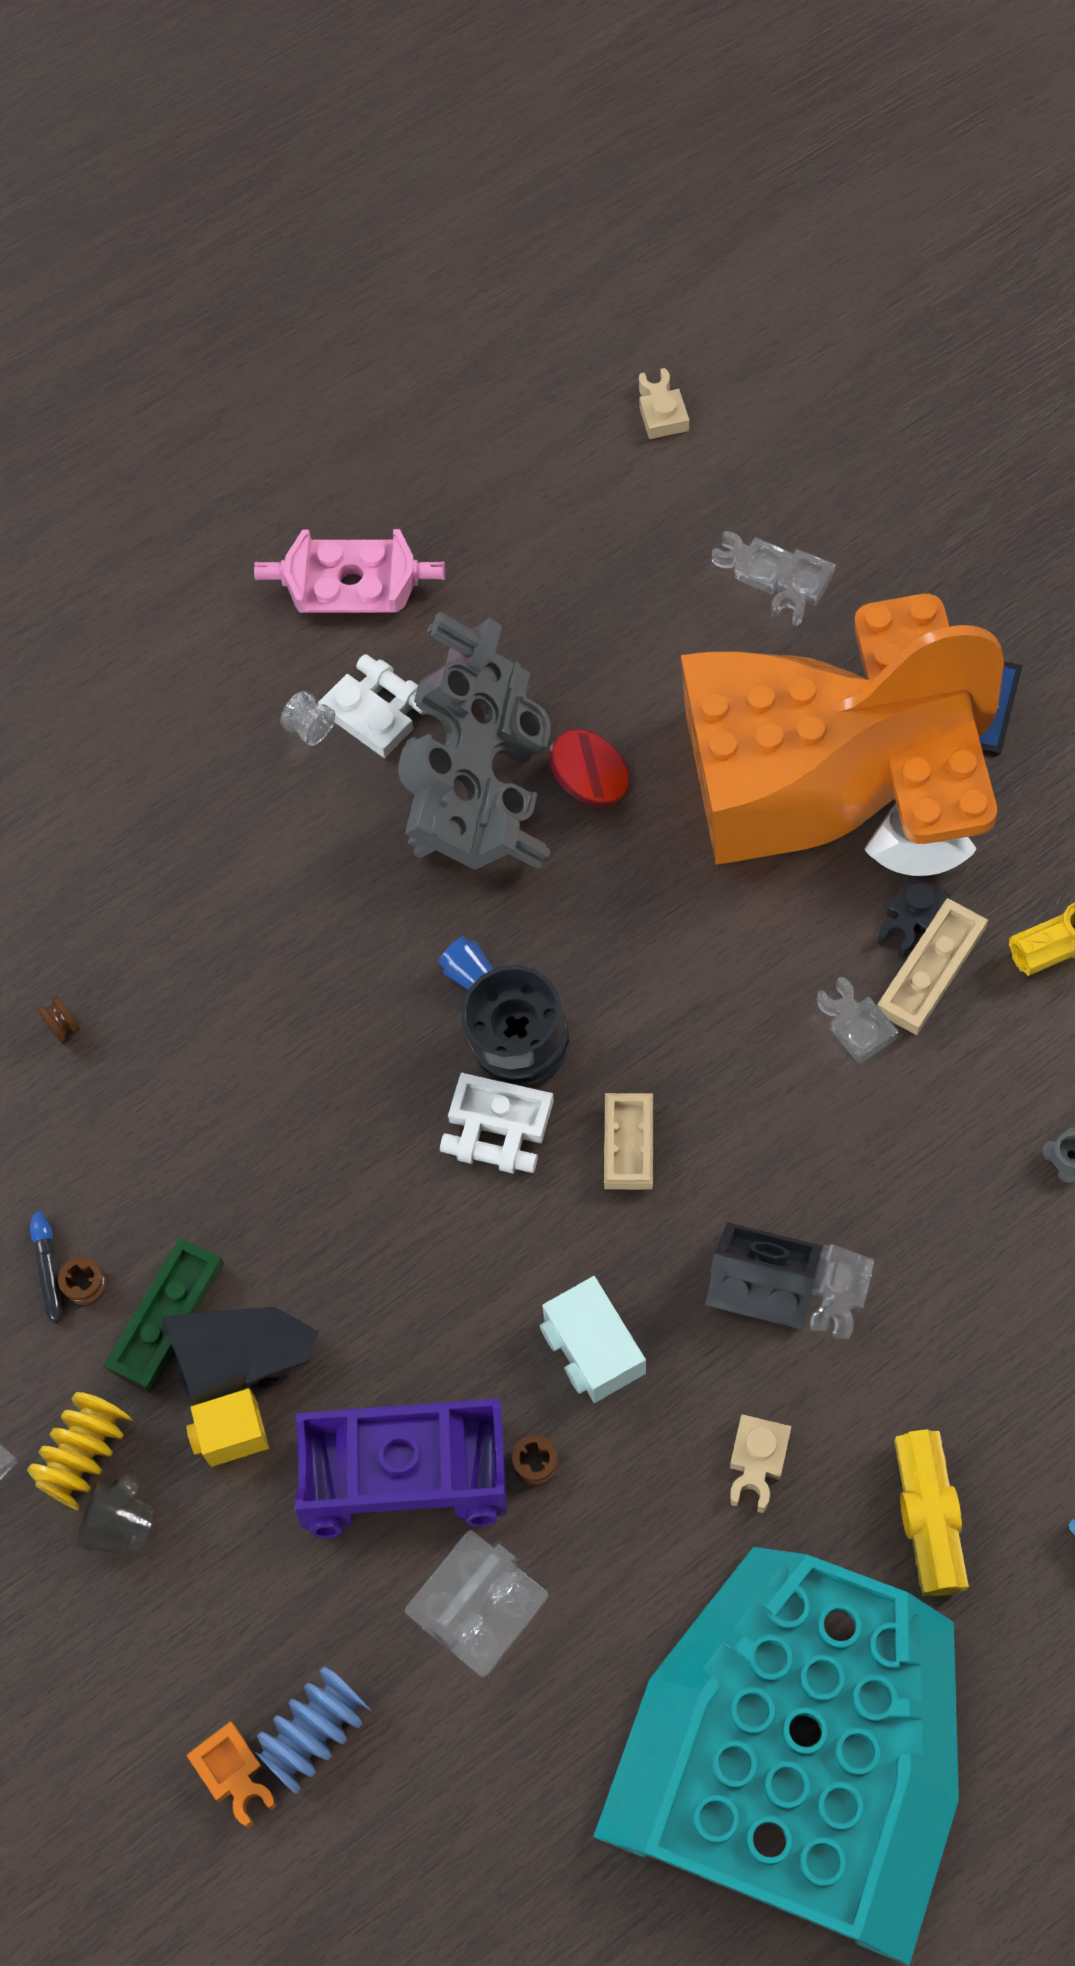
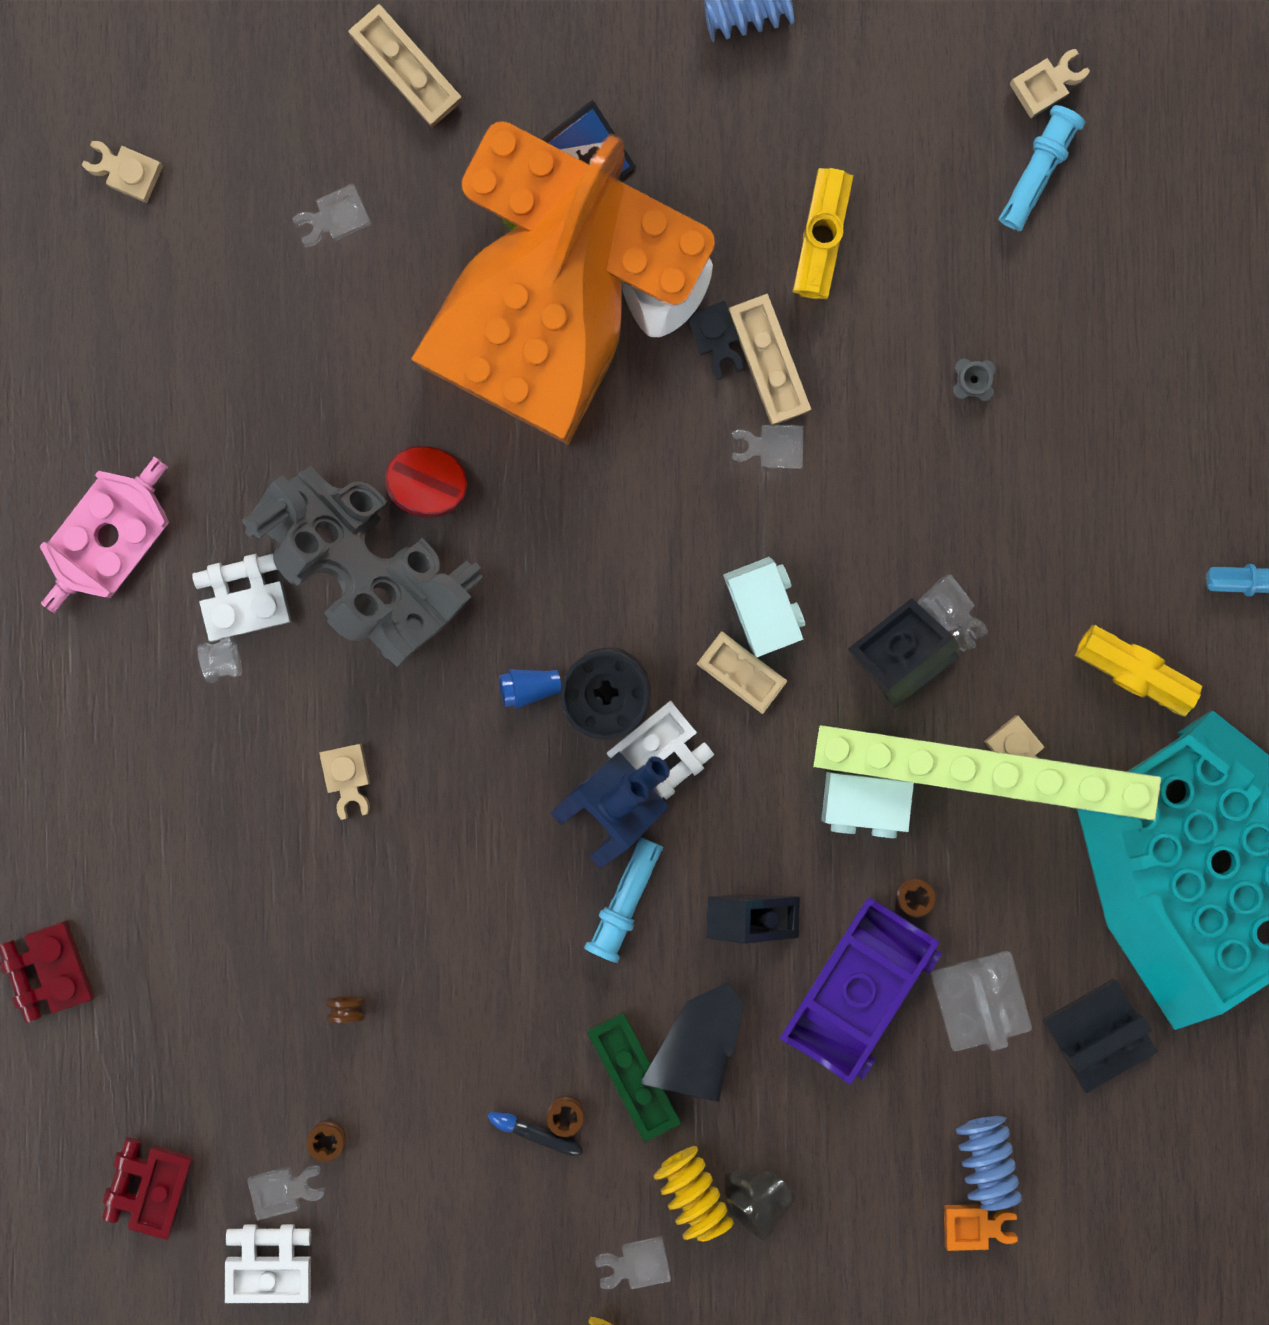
camera: 65 degrees left, 25 degrees up
yellow brick [186,1388,269,1467] -> none
clear plate [771,549,835,626] -> none
none -> tan plate [319,743,370,820]
none -> tan plate [348,4,463,128]
none -> dark blue piece [550,751,670,868]
none -> medium azure pin [584,837,664,963]
none -> black slope [707,894,800,944]
none -> light aqua brick [723,557,805,657]
none -> yellowish green brick [813,725,1161,820]
none -> black bracket [1042,979,1158,1093]

